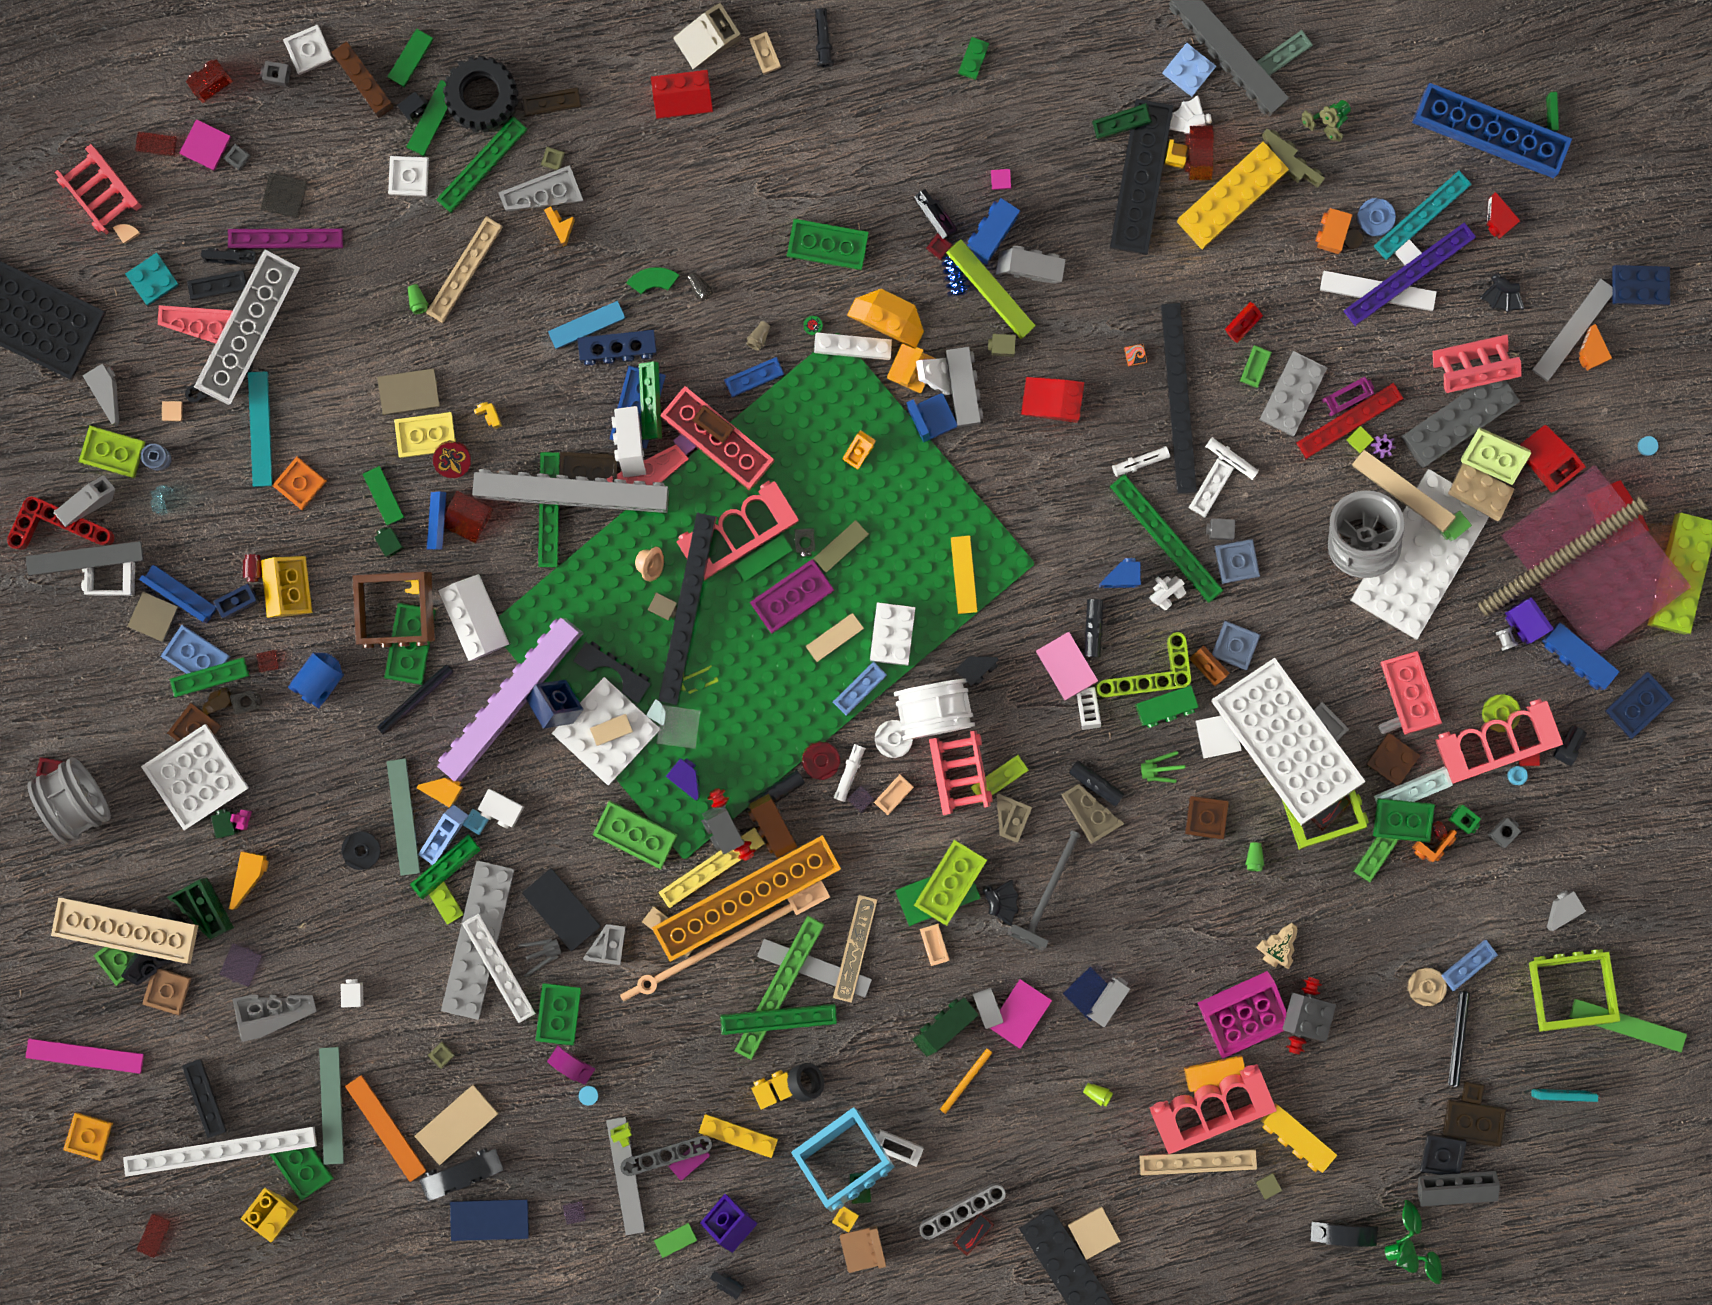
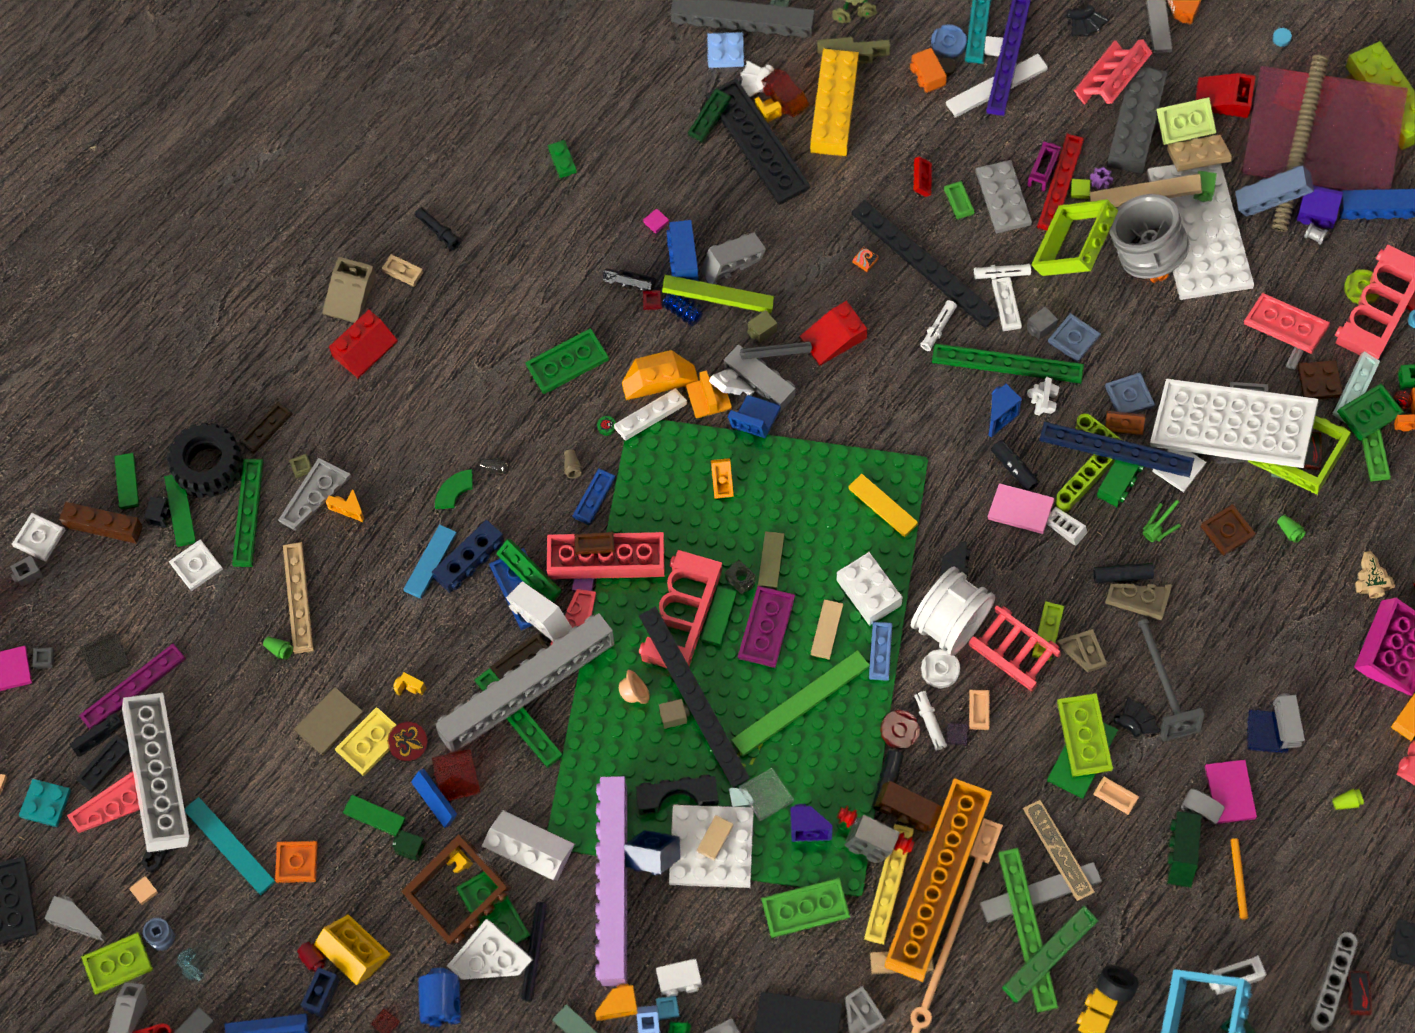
camera: 35 degrees left, 20 degrees down
none -> white plate [447,919,533,980]
none -> bright green tile [731,650,870,757]
none -> dark grey axle [740,341,812,359]
none -> lime window [1031,199,1119,276]
none -> dark blue tile [1039,421,1195,478]
none -> sand blue brick [1235,165,1314,217]

